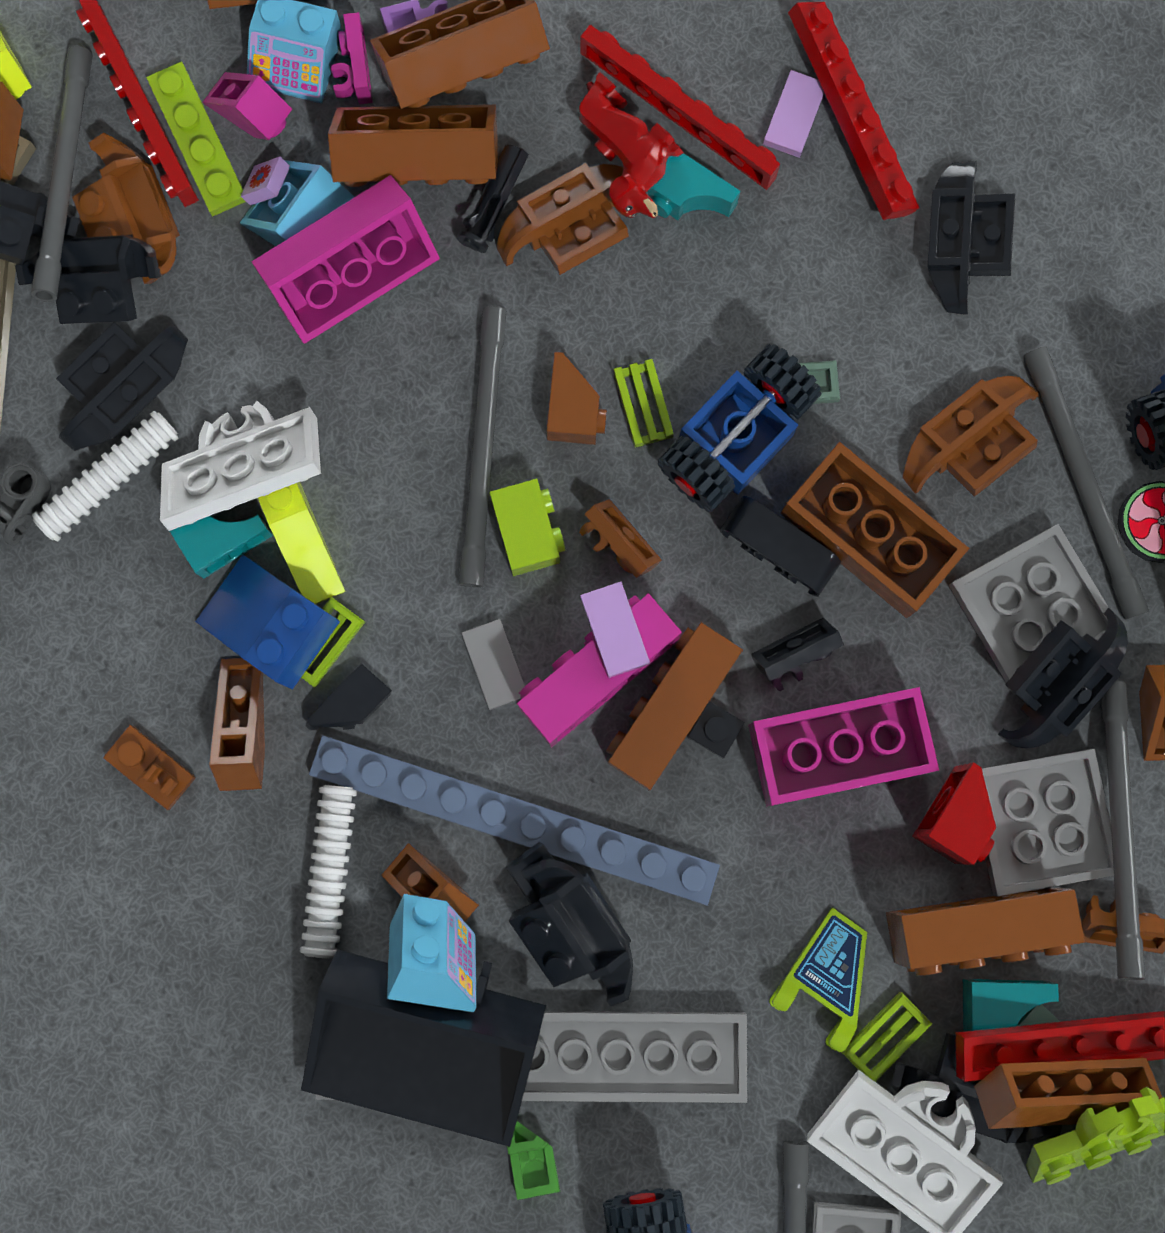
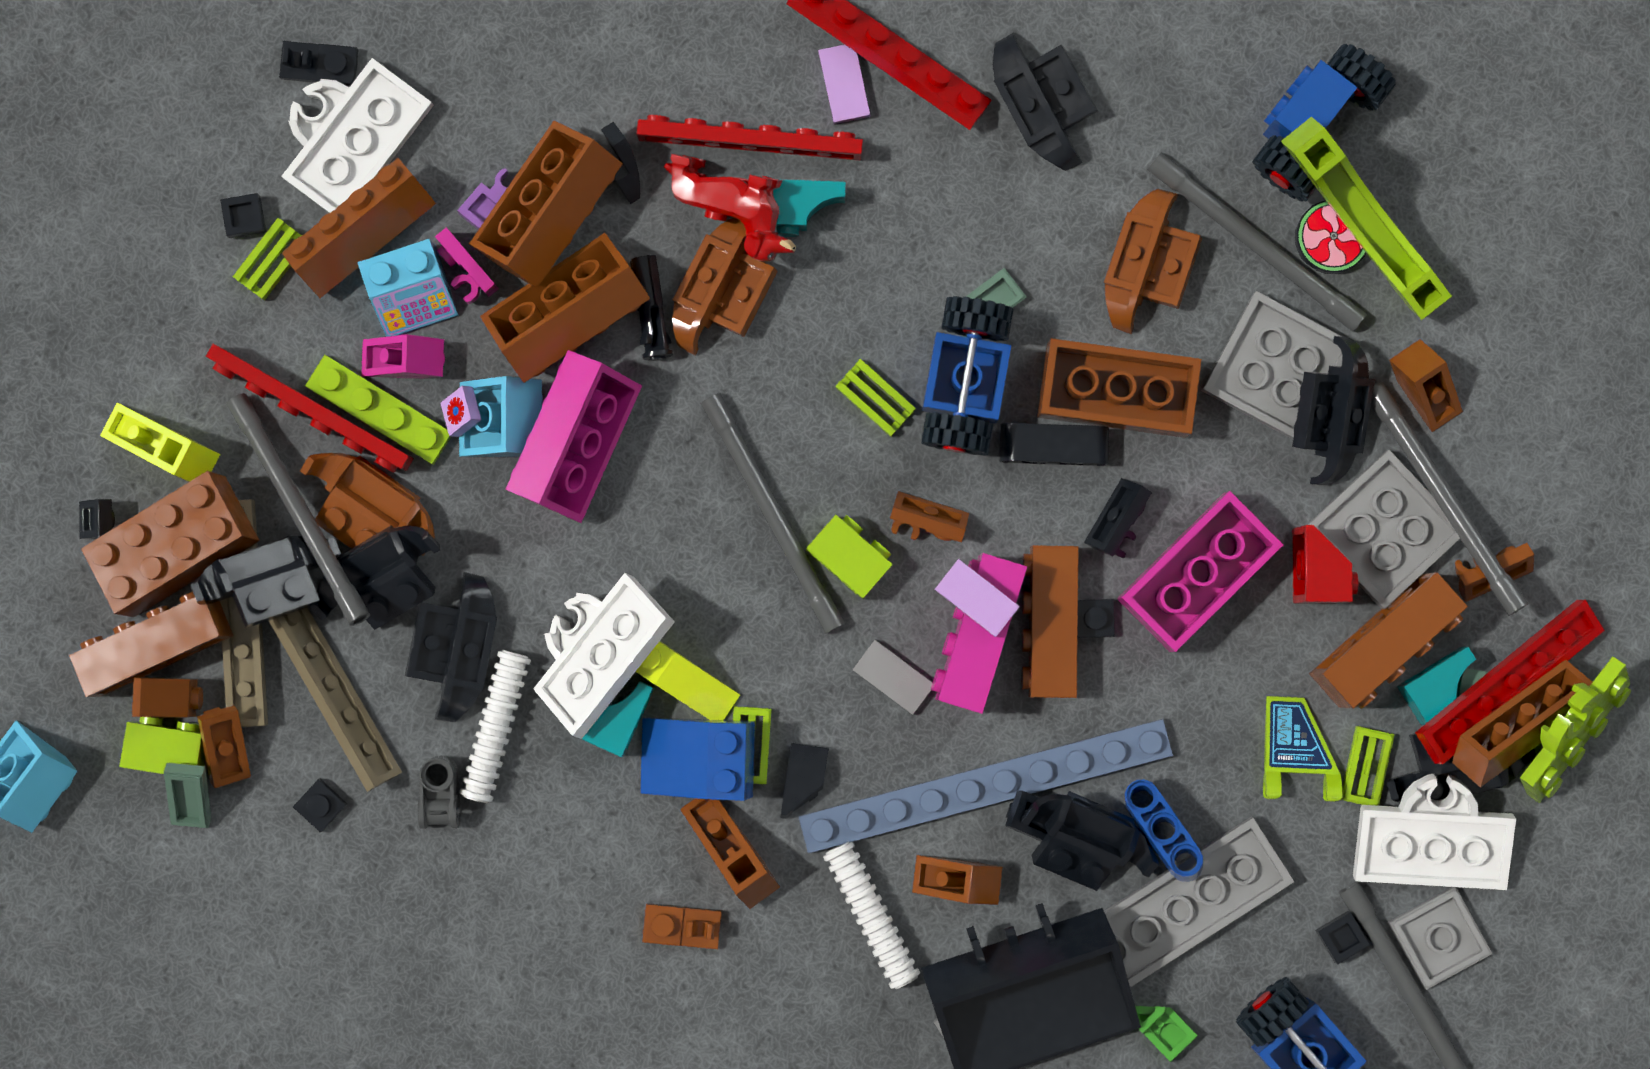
camera: 35 degrees left, 5 degrees up
medium azure slope [387,894,476,1012] -> none
dark orange slope [547,352,607,445] -> none
none -> black slope [601,122,641,204]
none -> blue beam [1125,779,1203,882]
none -> black plate [1315,911,1370,965]

